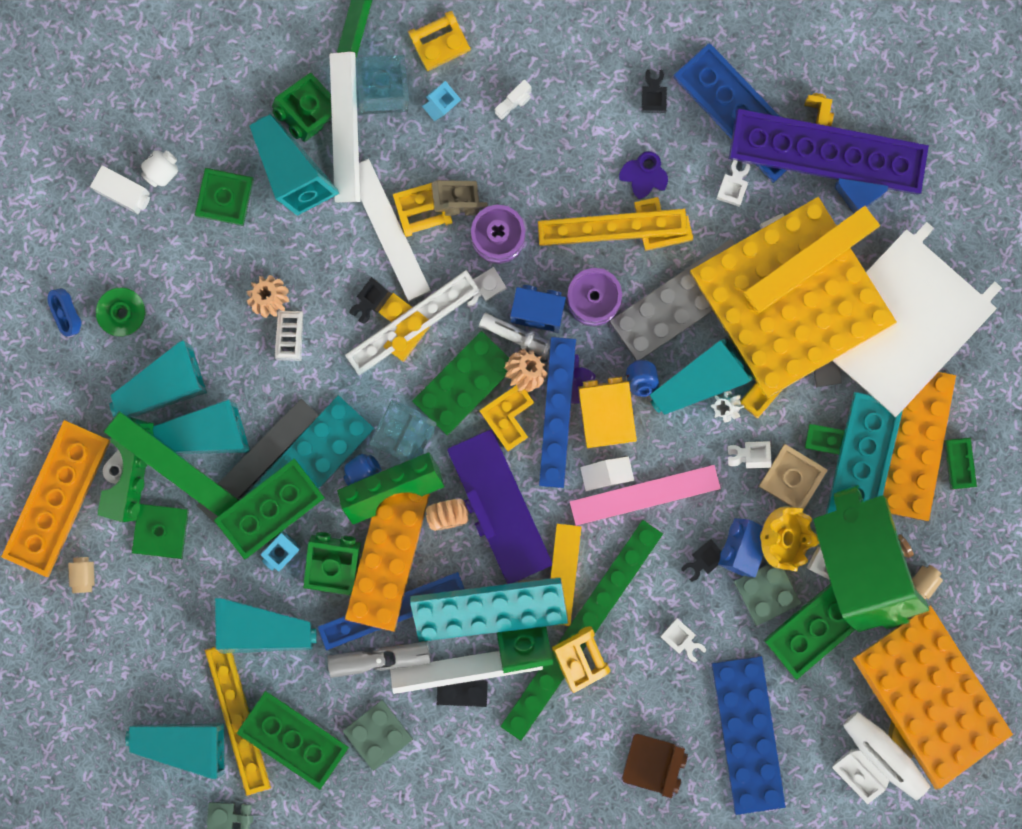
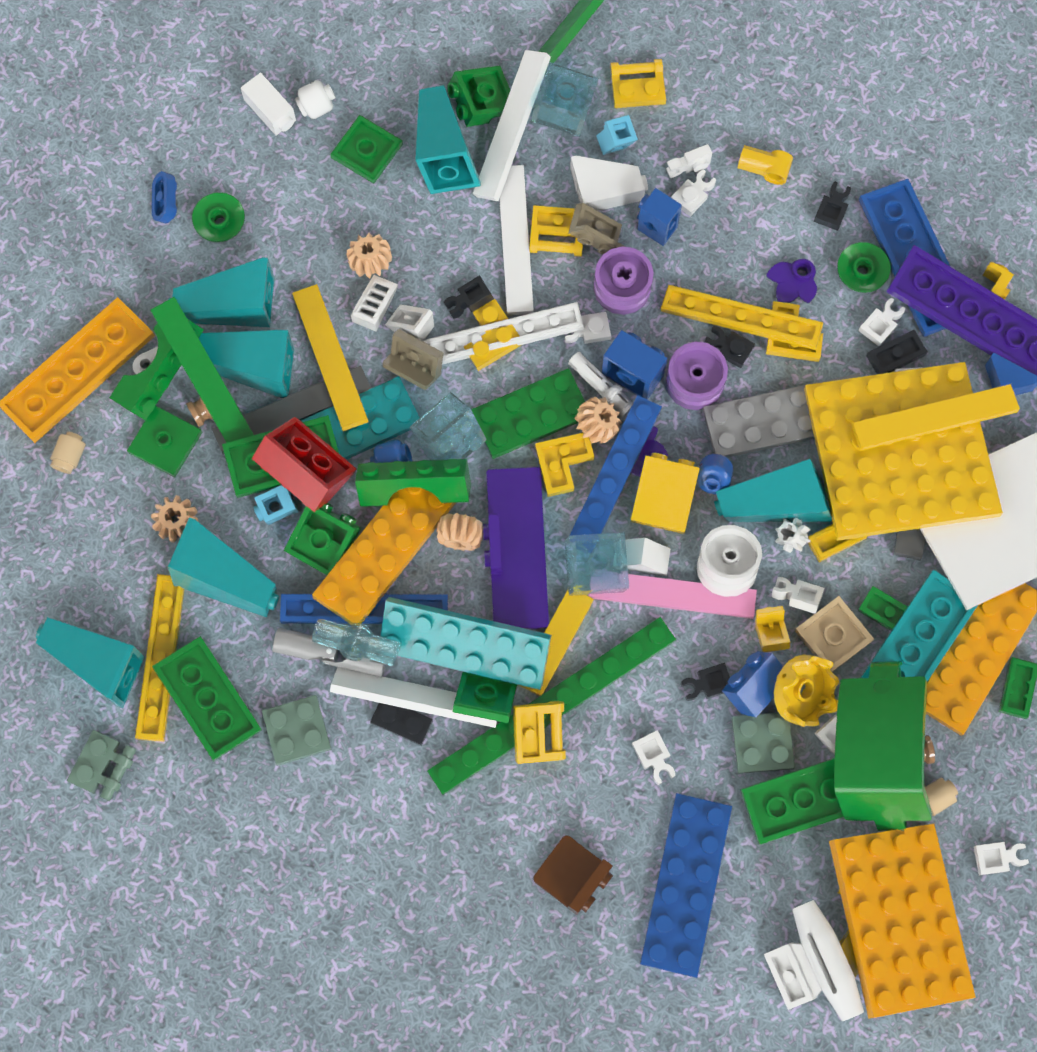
camera: 20 degrees right, 10 degrees down
none -> light nougat gear [151,495,199,543]
none -> medium nougat wheel [186,397,213,427]
none -> red slope [252,417,357,512]
none -> yellow tile [292,284,368,431]
none -> clear light blue piece [312,619,401,666]
none -> dark tan bracket [382,329,444,390]
none -> white slope [385,304,434,341]
none -> clear light blue brick [564,532,629,596]
none -> white slope [570,156,648,211]
none -> blue brick [637,188,682,246]
none -> white plate [671,169,716,217]
none -> white wheel [697,525,762,597]
none -> black plate [704,326,755,368]
none -> yellow piece [737,145,793,185]
none -> yellow bracket [755,606,790,652]
none -> green dish [837,242,891,293]
none -> black plate [866,329,928,374]
none -> white plate [974,842,1029,875]

